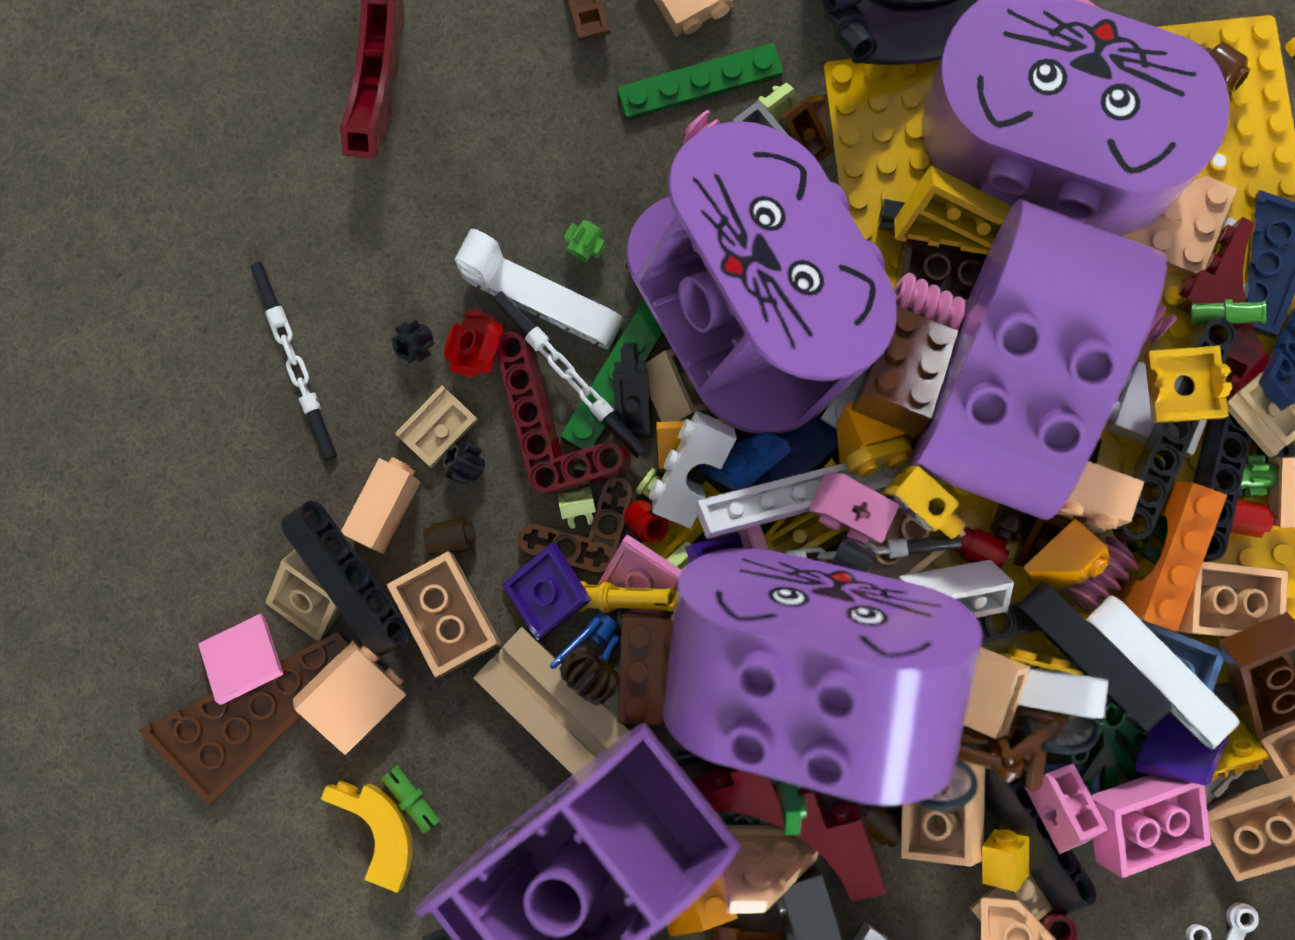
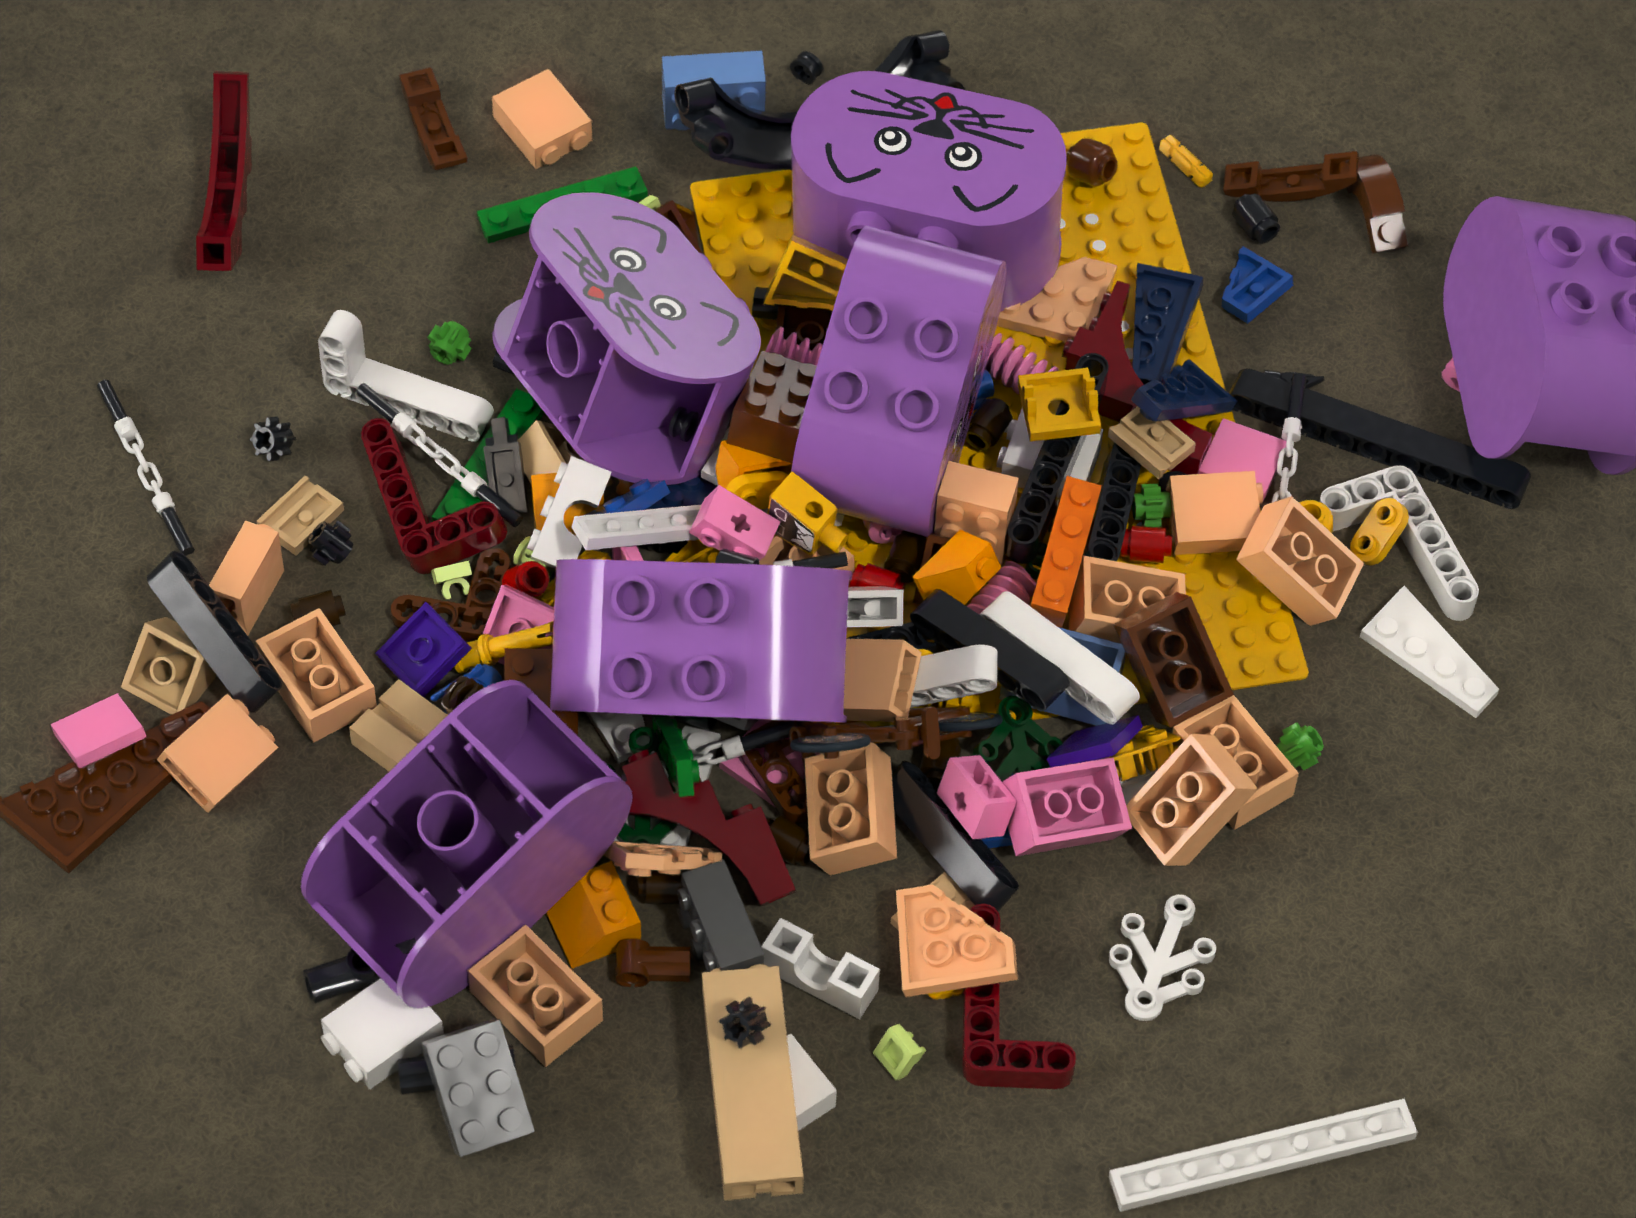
camera: 10 degrees left, 25 degrees down
yellow arch [320,781,413,893] -> none
bright green pin [380,765,441,834] -> none
red plate [444,309,503,377] -> none
yellow brick [982,829,1029,892] -> none
bright green pin [1191,299,1266,325] -> none

